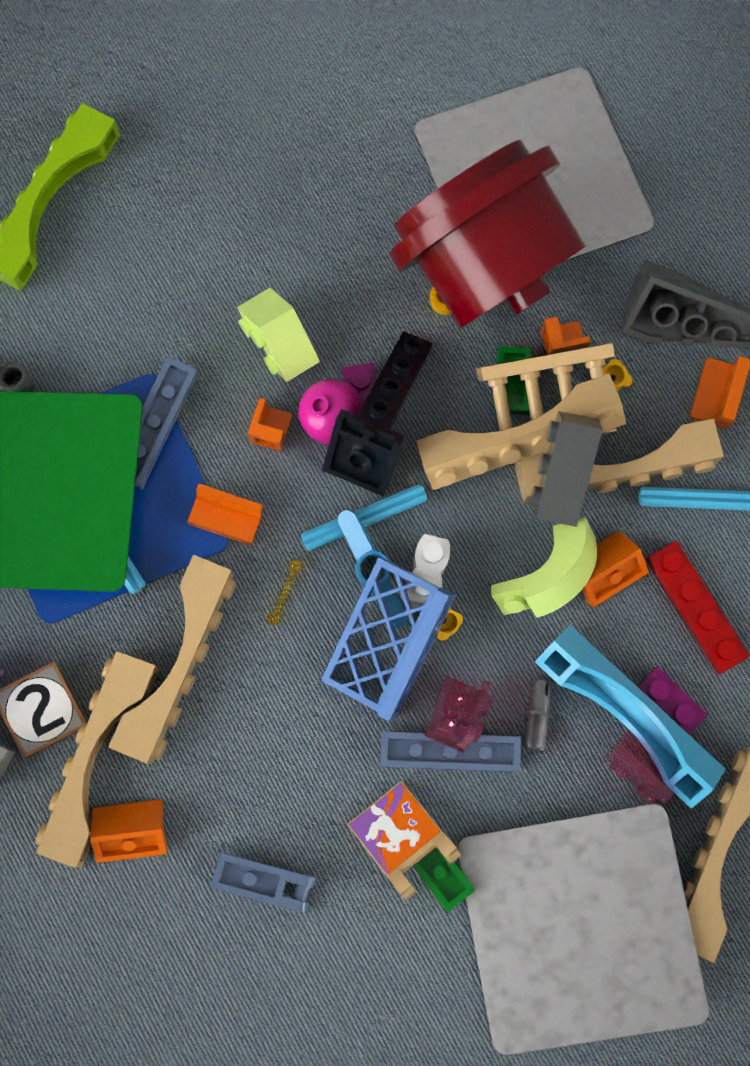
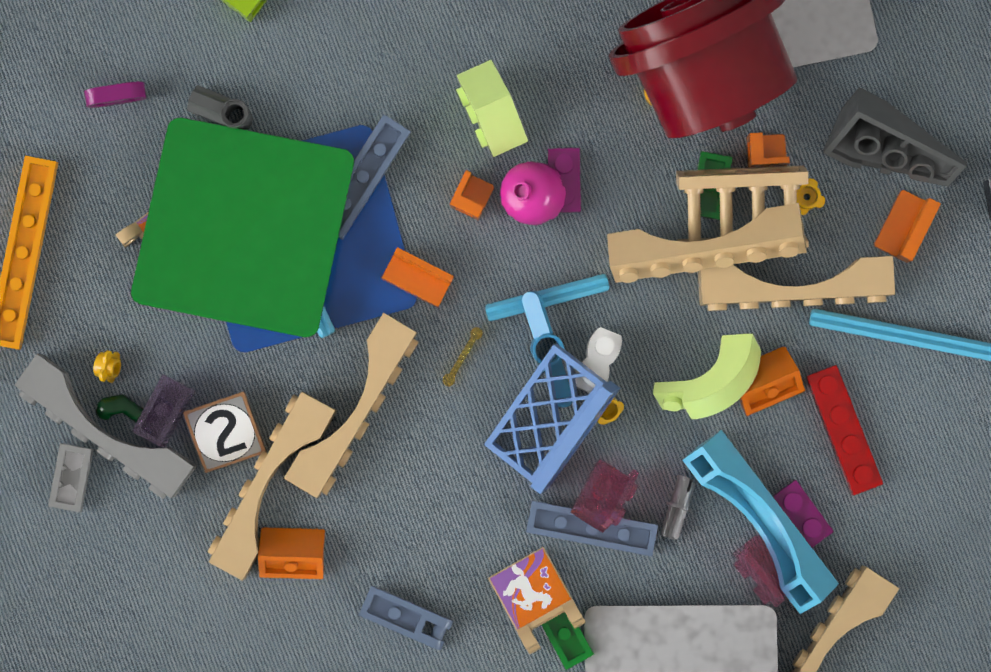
camera: 10 degrees right, 10 degrees up
black bracket [322,331,433,496] -> none
dark grey brick [530,411,603,527] -> none

